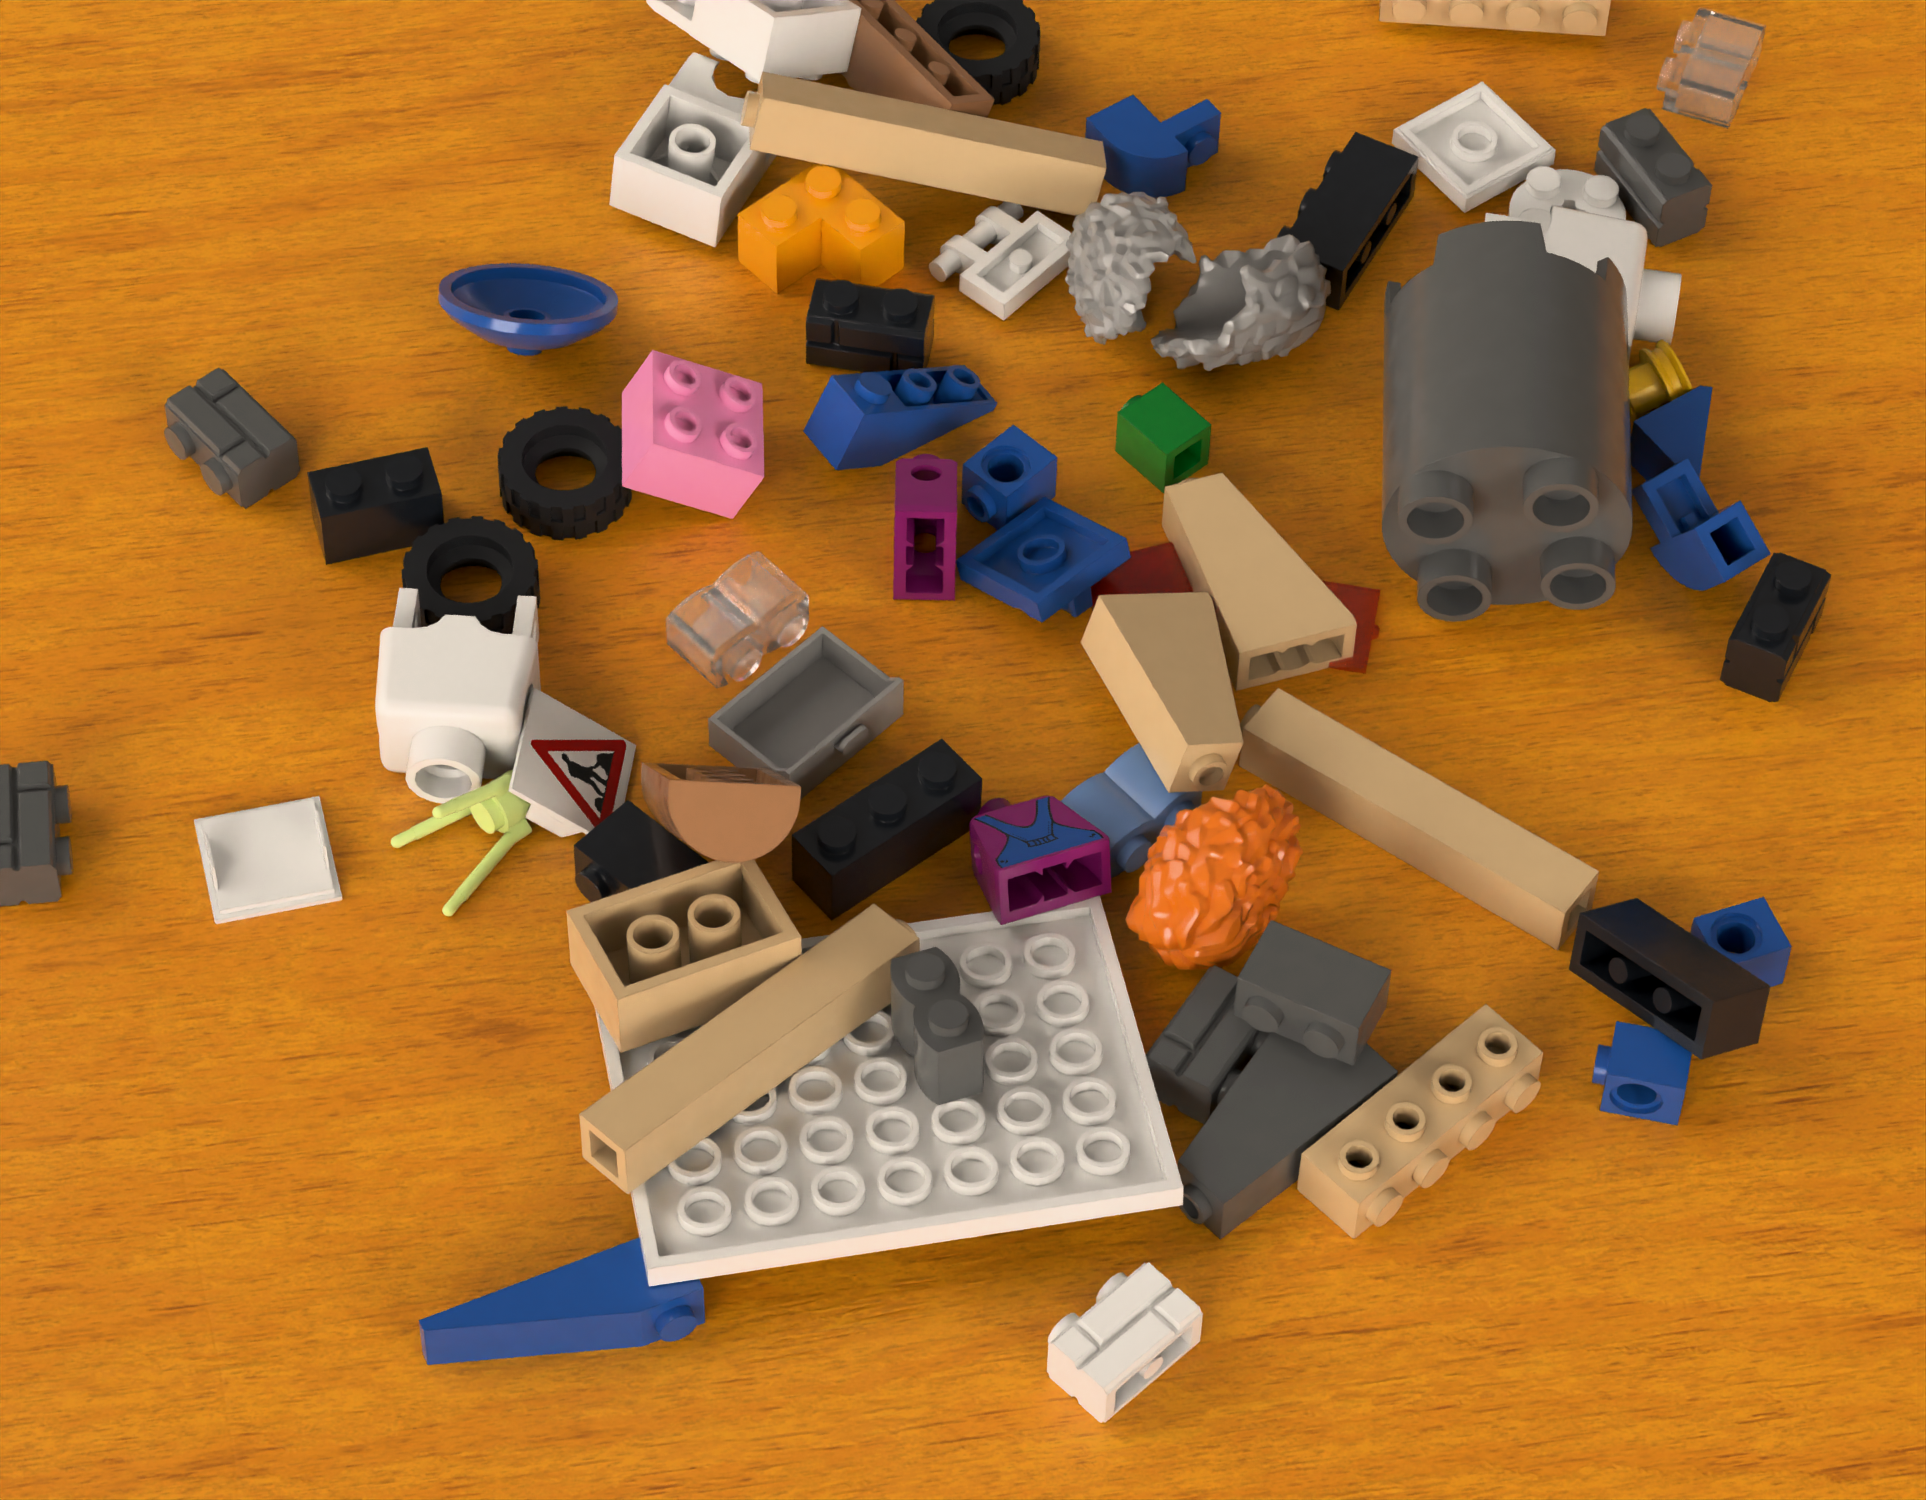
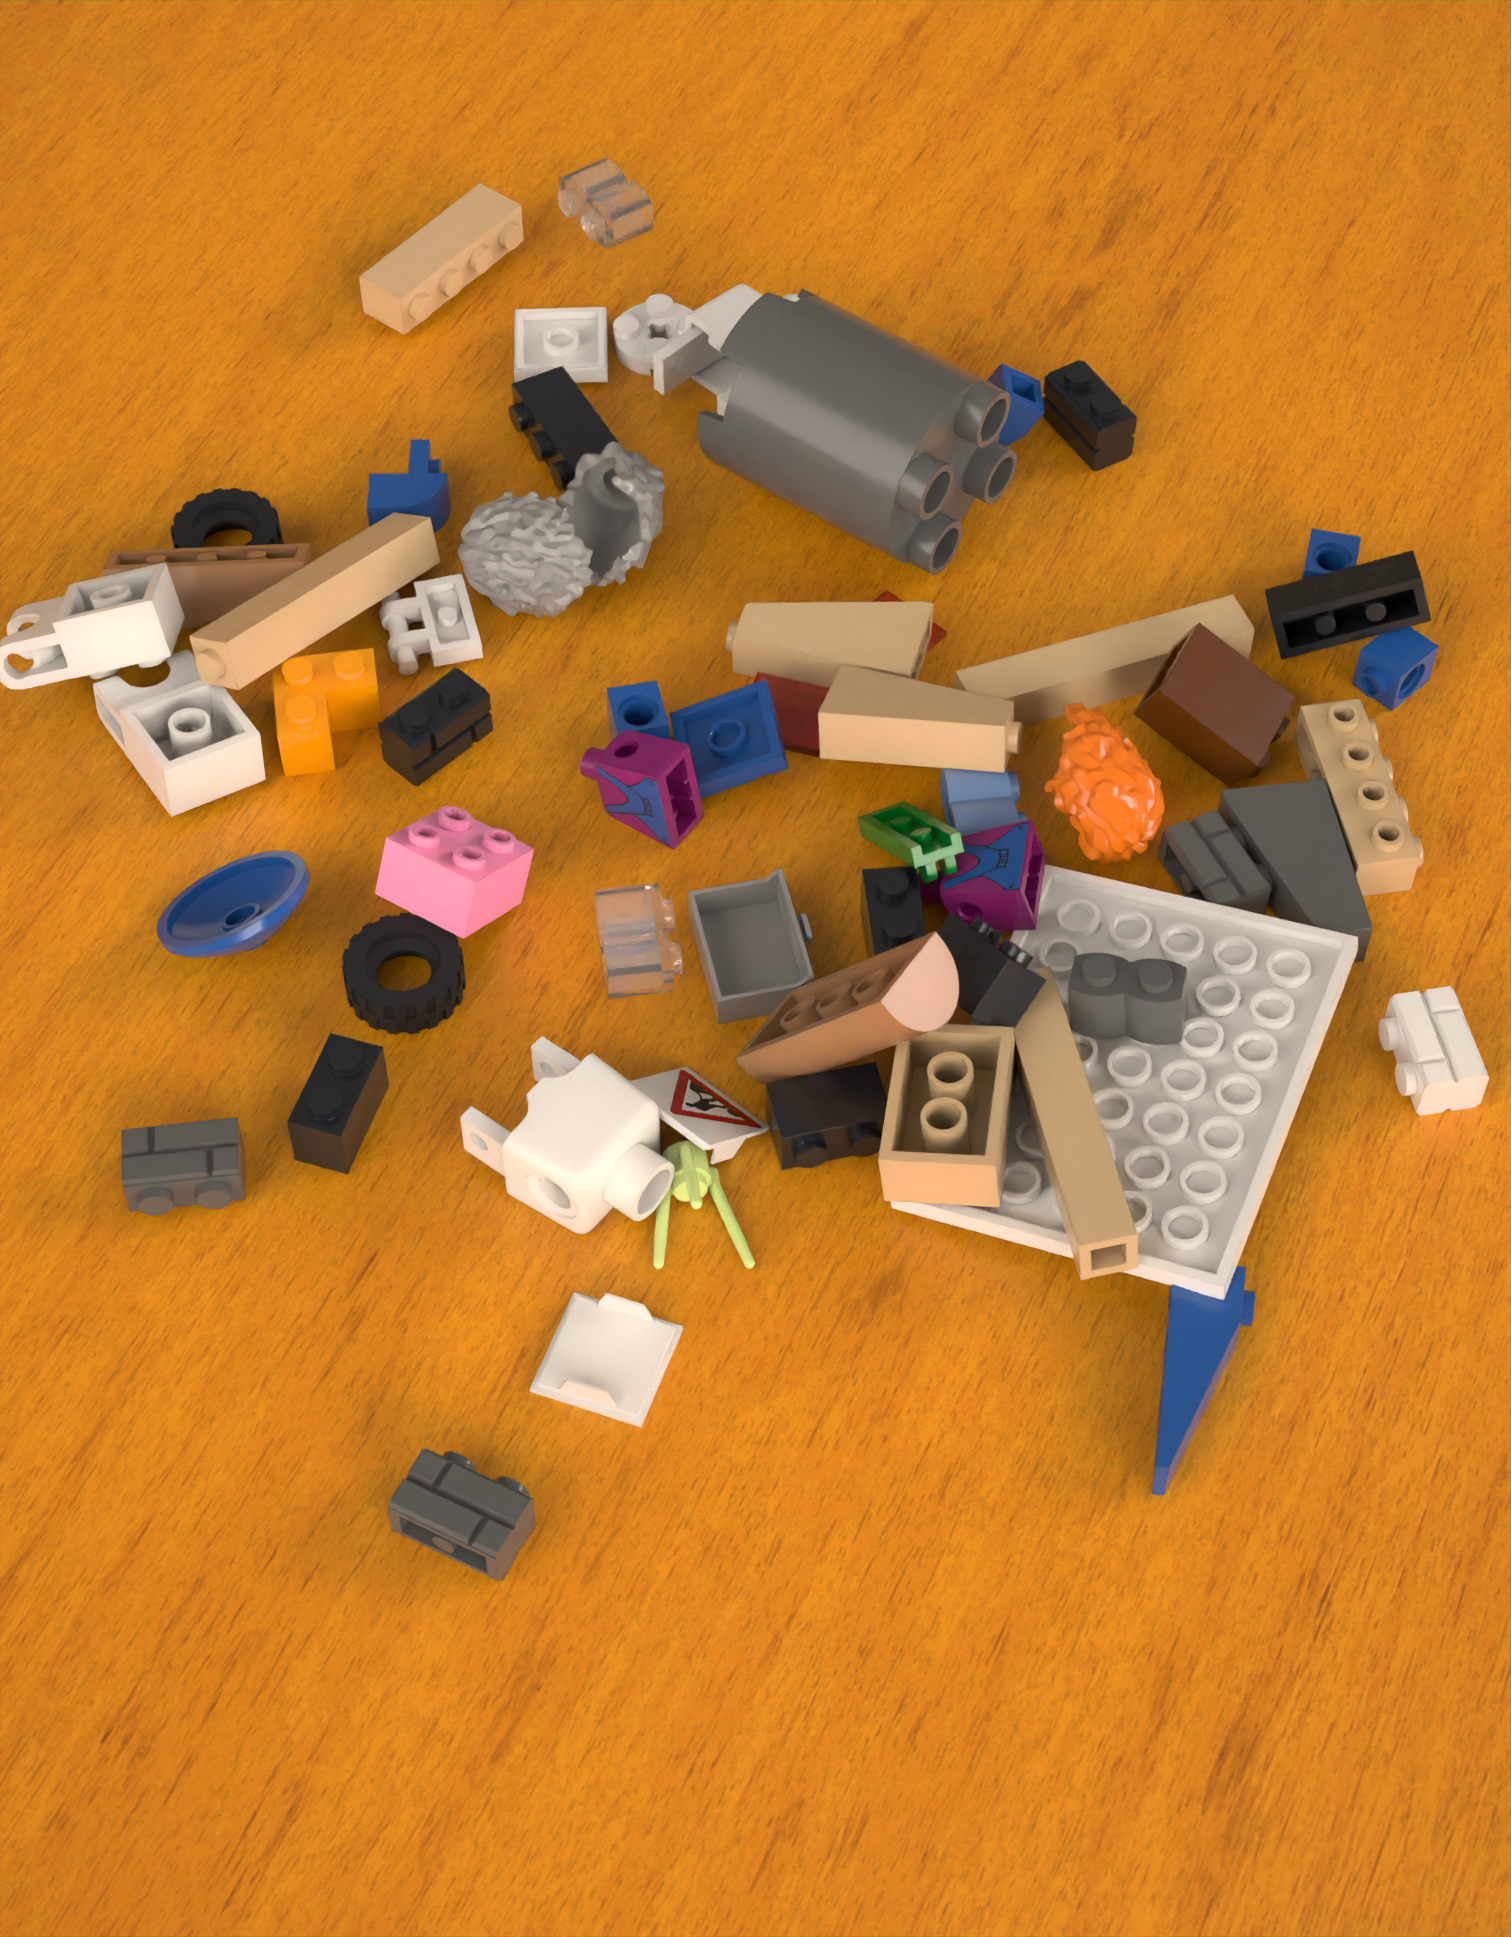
camera: 55 degrees left, 0 degrees up
black tyre [401,516,540,634] -> none
blue slope [803,365,997,470] -> none
green brick [1115,382,1211,493] -> none
dark grey brick [1233,920,1392,1066] -> none
dark grey brick [1594,108,1712,247] -> none
none -> green hinge [857,801,964,883]
none -> black brick [937,912,1046,1028]
none -> reddish brown brick [1133,622,1295,788]

